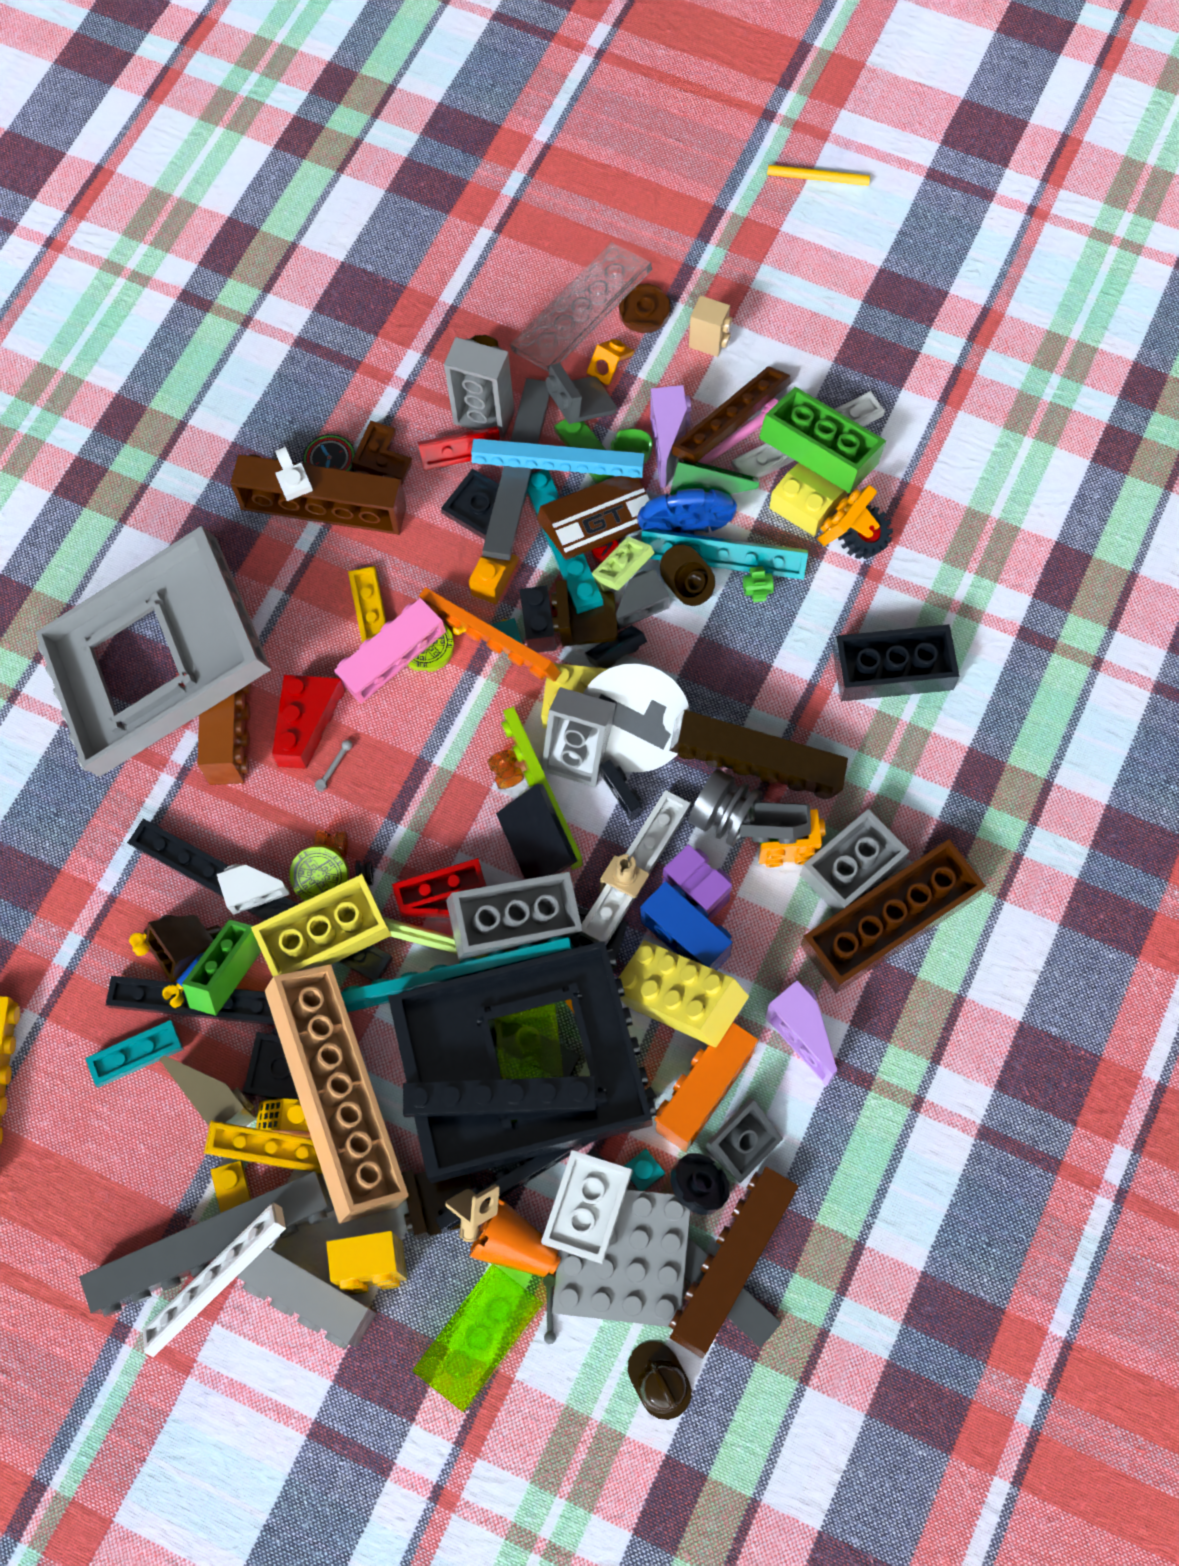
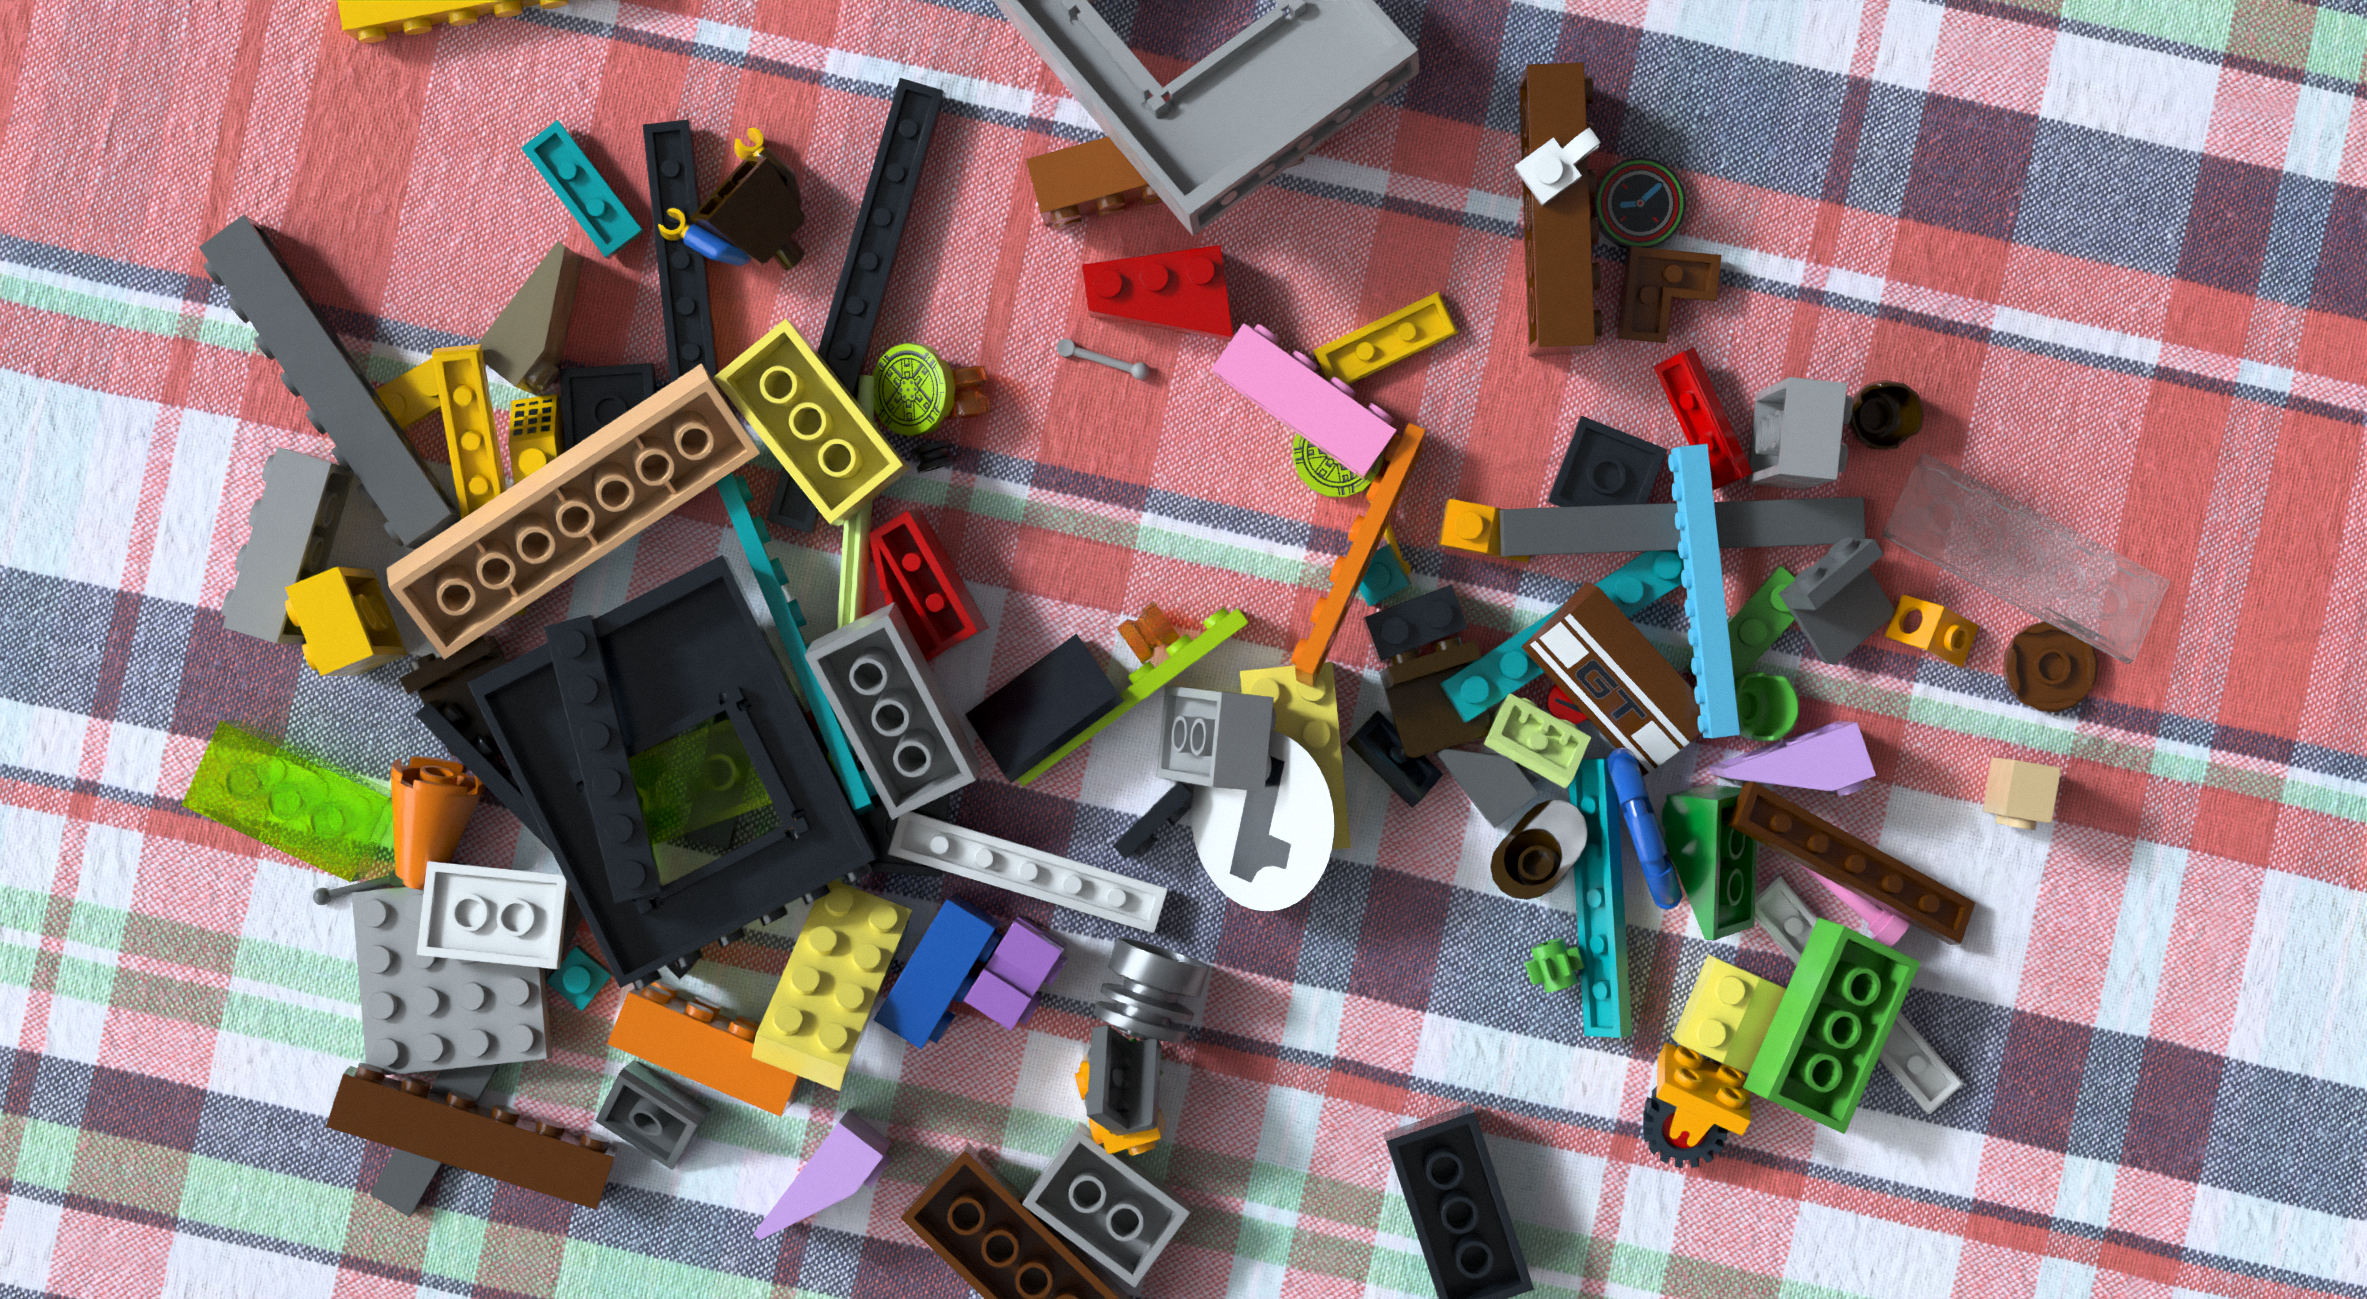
camera: 75 degrees right, 20 degrees up
white tile [142,1202,286,1357] -> none
bright green brick [182,919,261,1016] -> none
white slope [217,864,290,915] -> none
tan bracket [446,1184,499,1242] -> none
tan bracket [599,854,649,898] -> none
dark brown piece [627,1341,692,1420] -> none
dark brown brick [669,710,848,799] -> none
black tile [670,1153,730,1215] -> none

